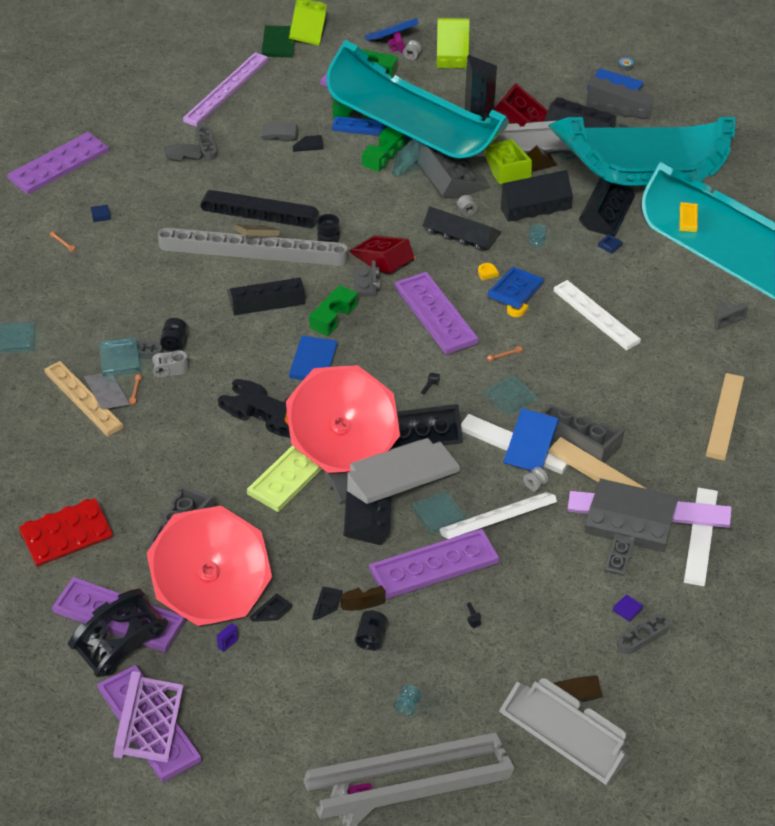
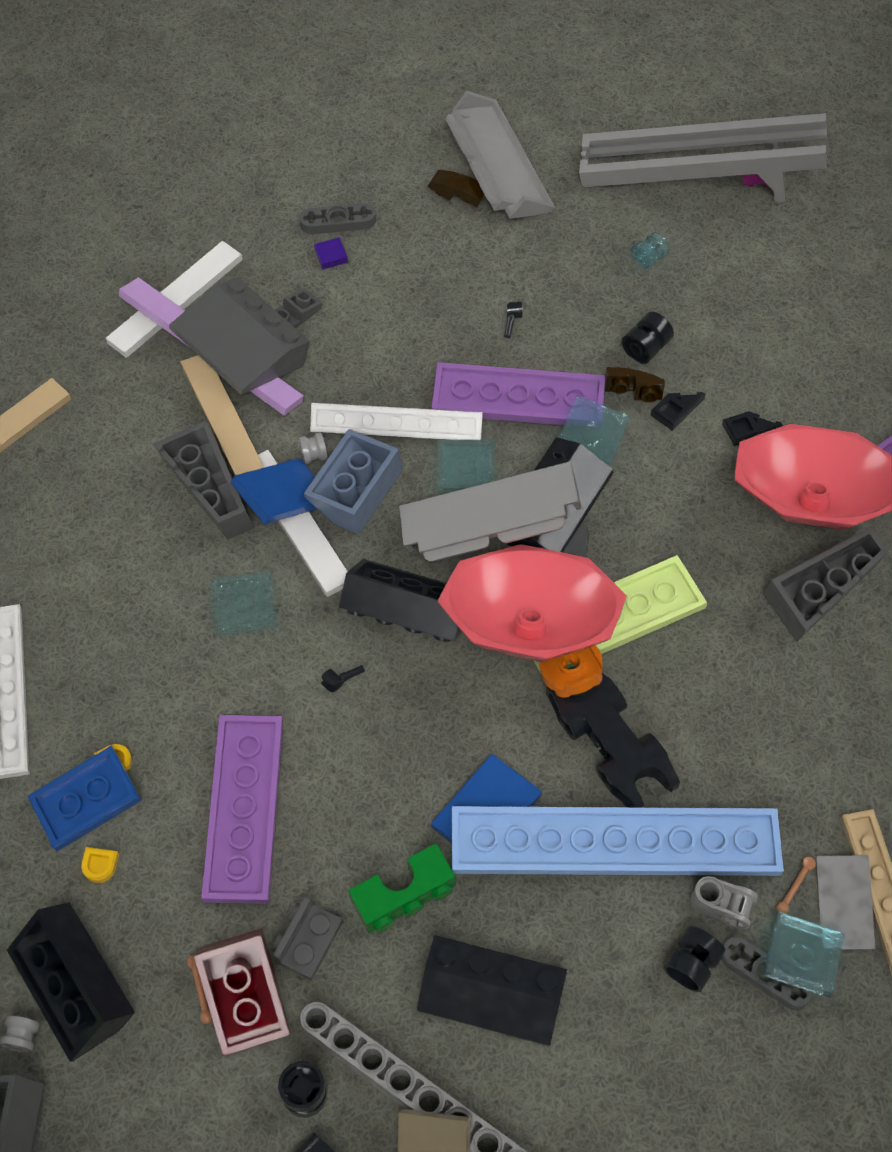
camera: 150 degrees left, 15 degrees up
dark purple tile [217,623,238,652] -> none
nougat hinge [487,346,522,362] -> none
none -> sand blue slope [304,429,403,534]
none -> light blue plate [452,806,784,876]
none -> clear light blue tile [559,395,631,467]

